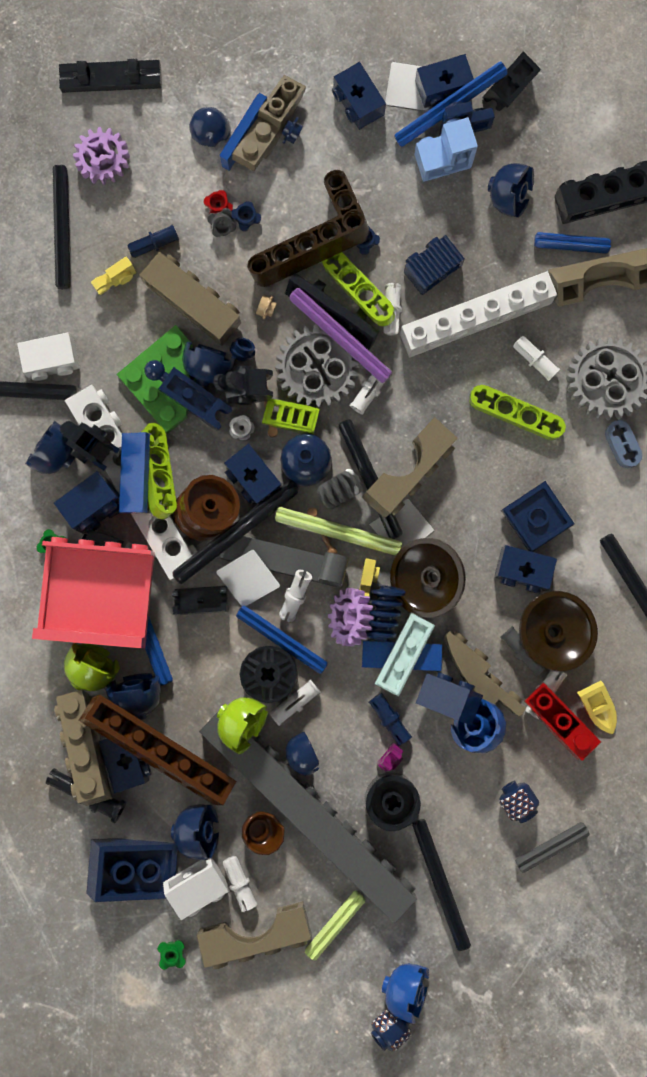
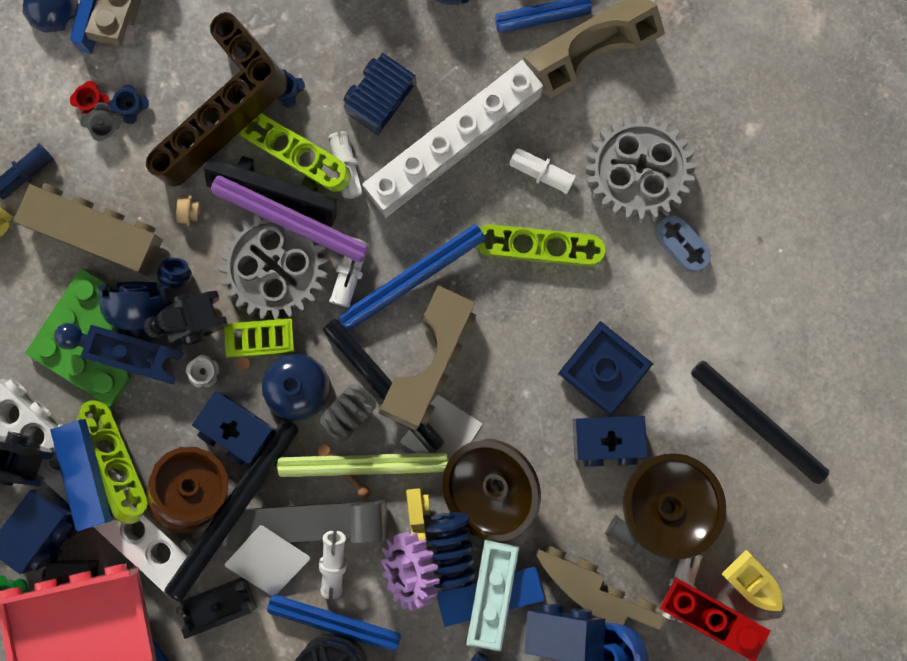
camera: 15 degrees left, 0 degrees up
none -> blue axle [339,224,486,330]

